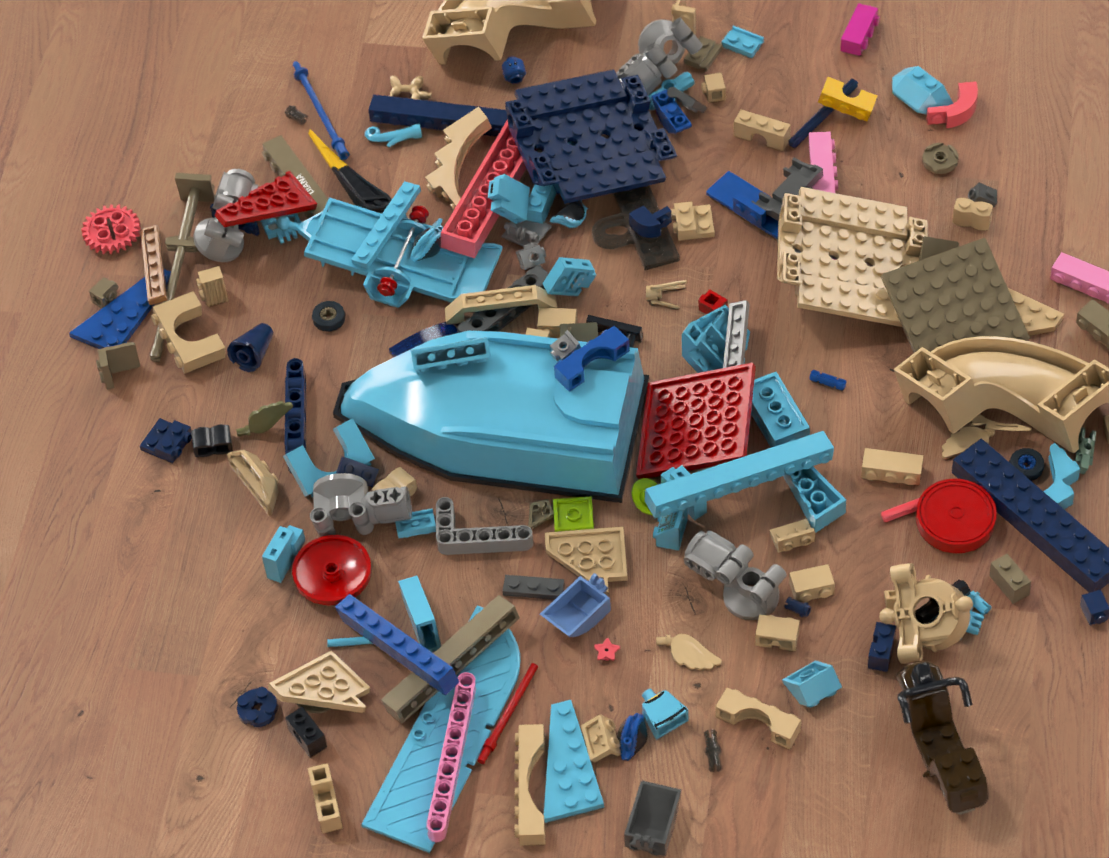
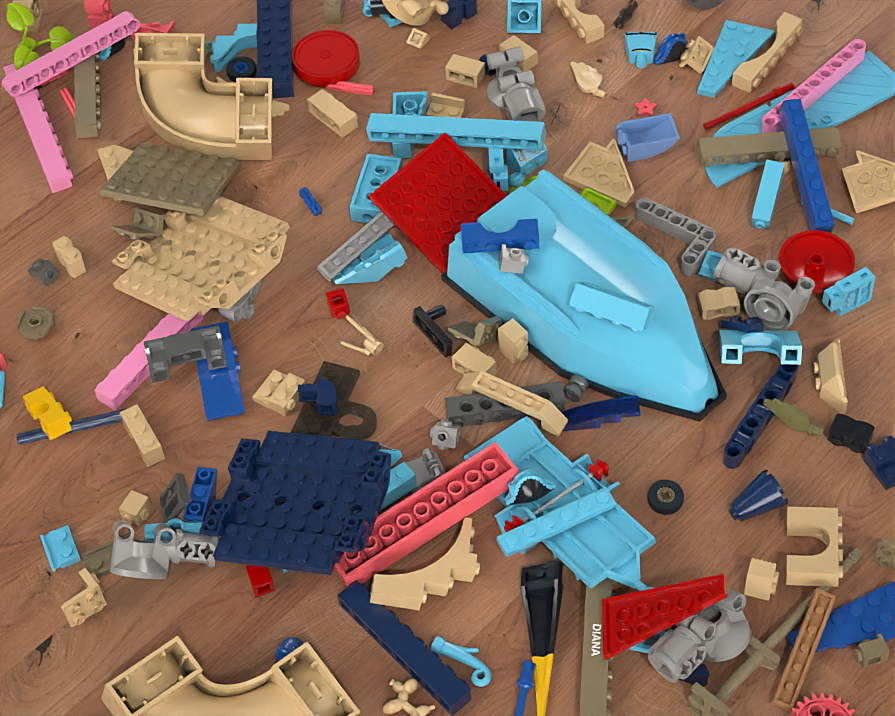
camera: 145 degrees left, 0 degrees up
medium azure piece [488,174,530,224] -> none
dark grey plate [503,575,565,600] -> none
medium azure piece [542,257,596,296] -> none

